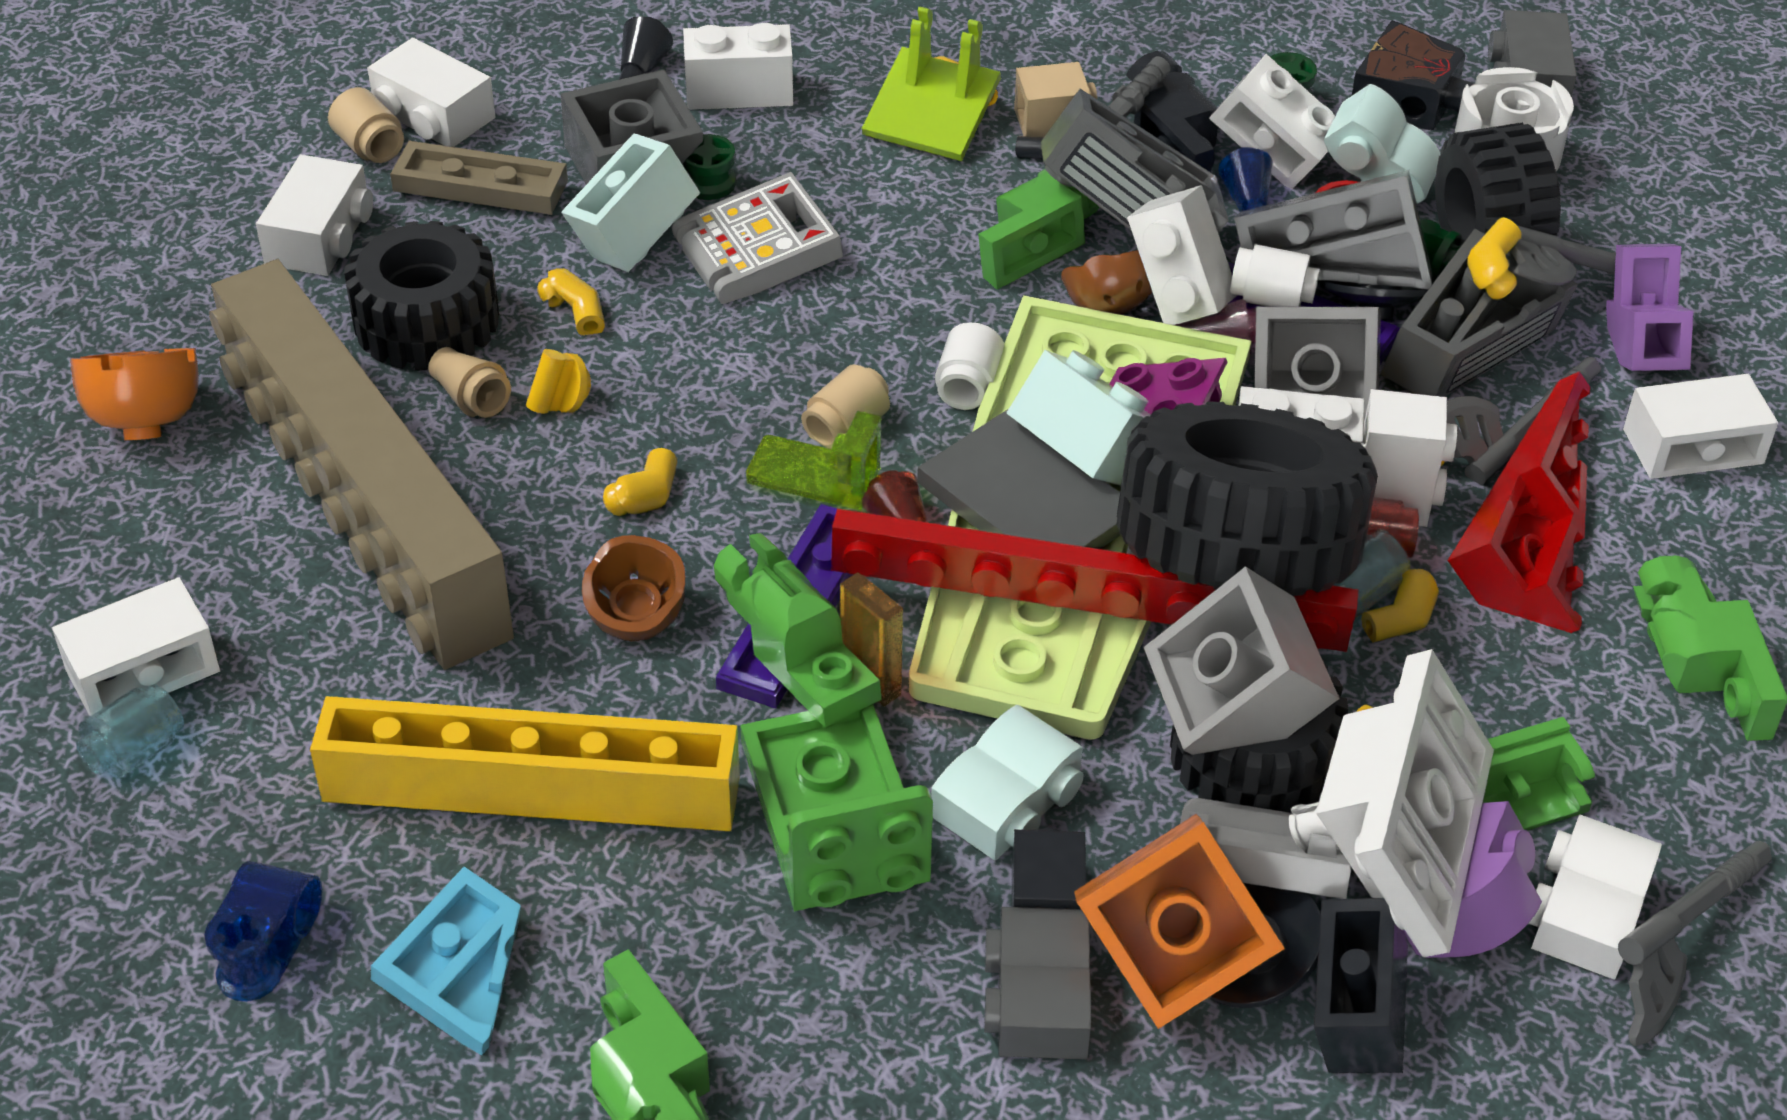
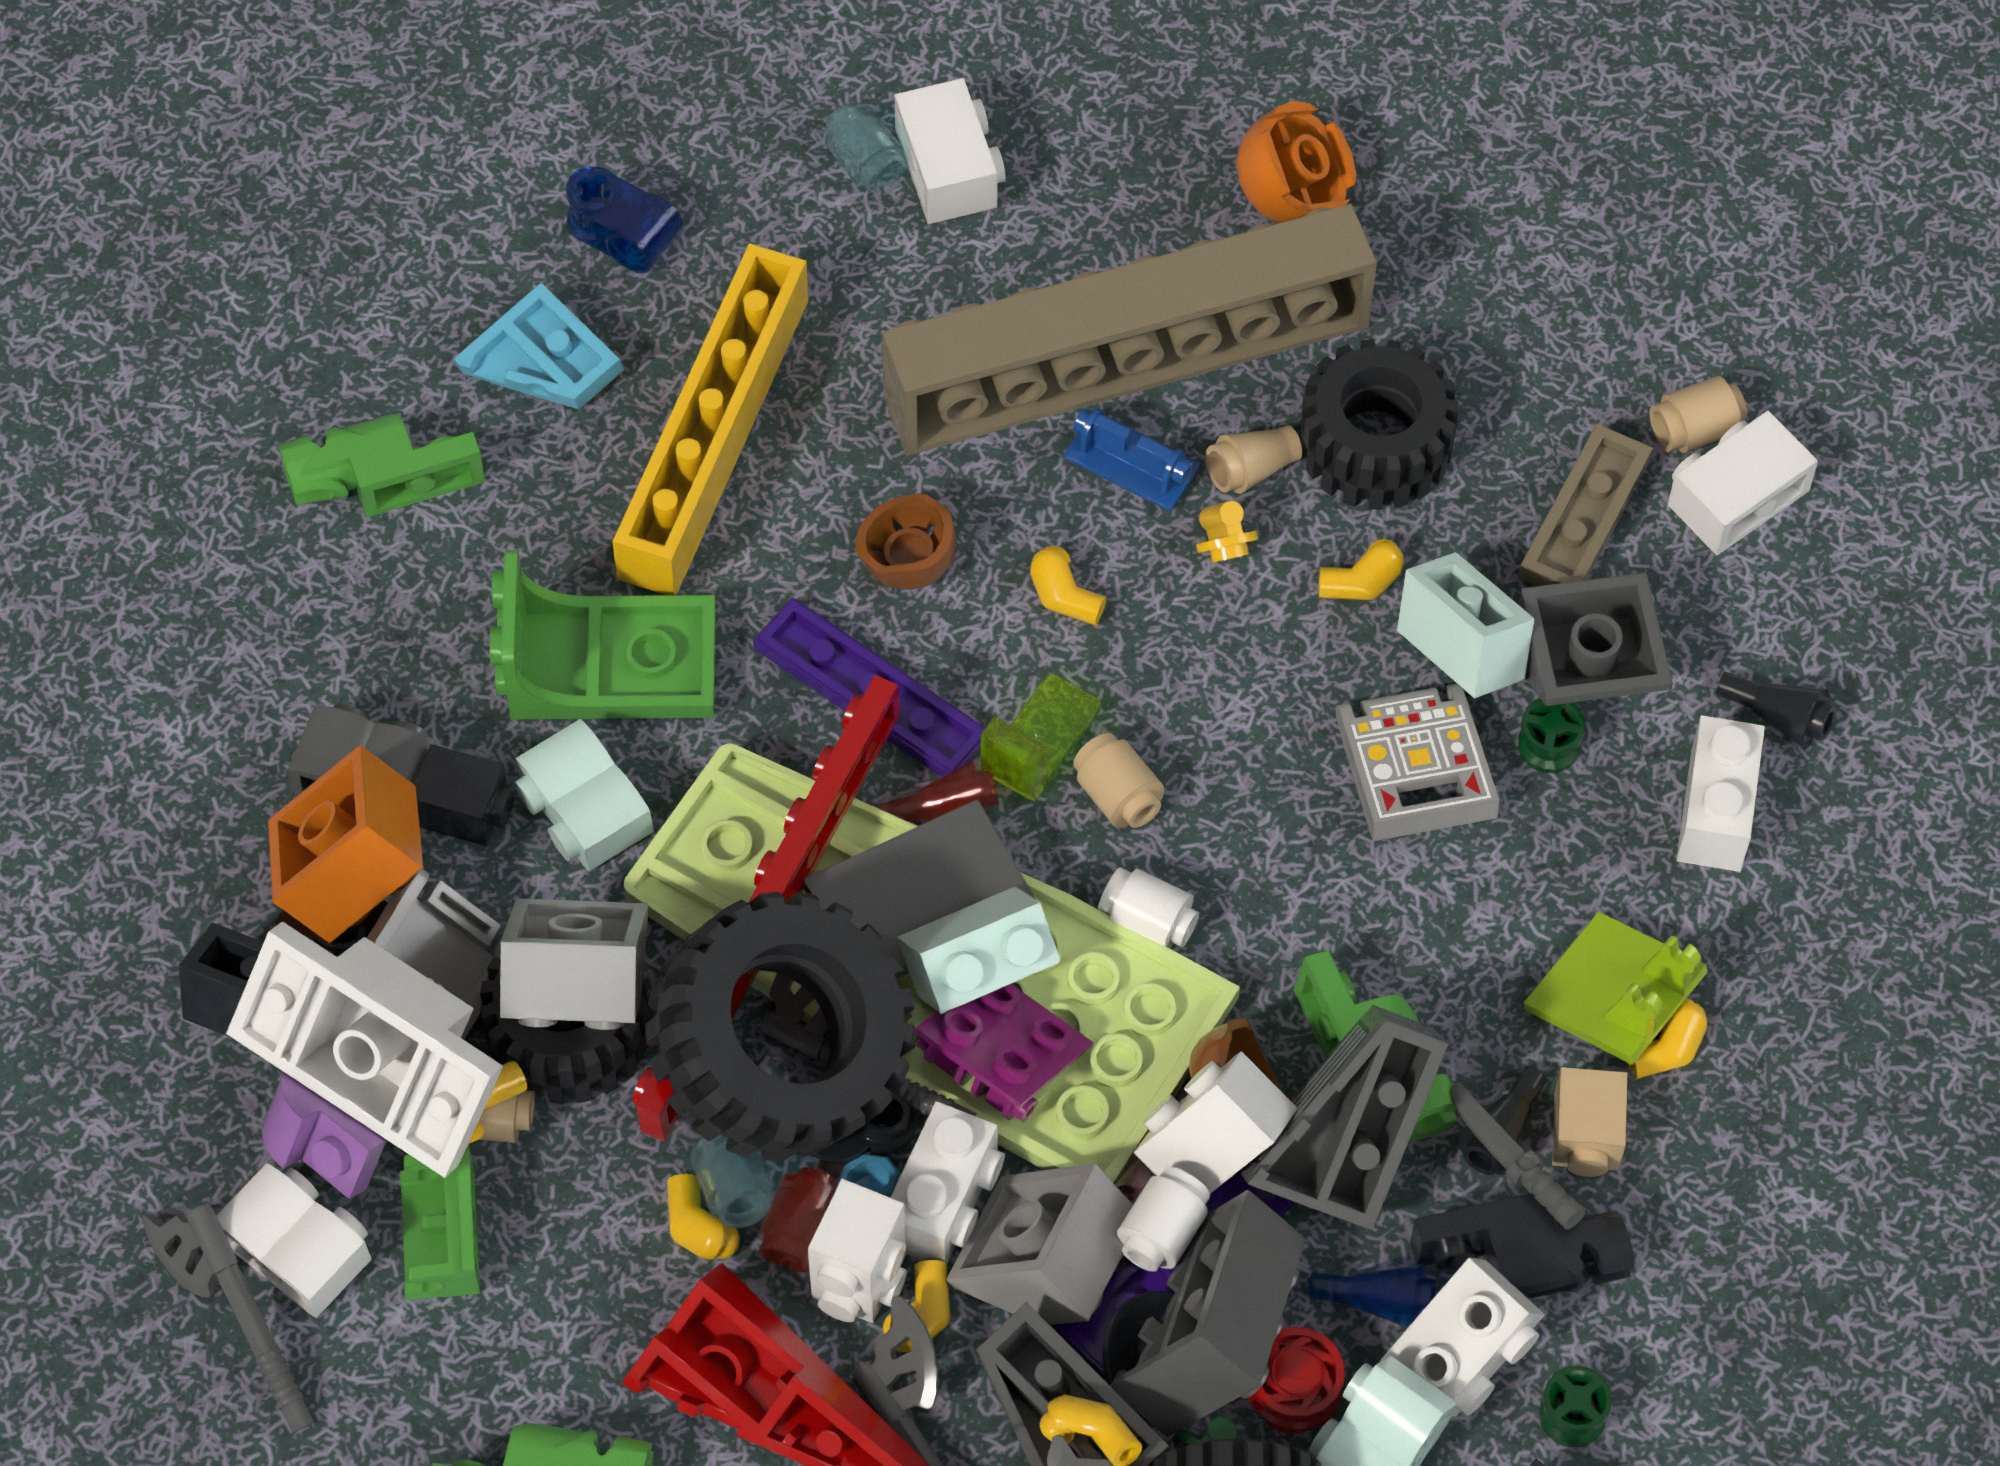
camera: 105 degrees right, 15 degrees up
white brick [256,154,373,276] -> none
bright green plate [714,533,882,728] -> none
clear orange tile [840,572,903,707] -> none
none -> blue hinge [1063,408,1201,512]

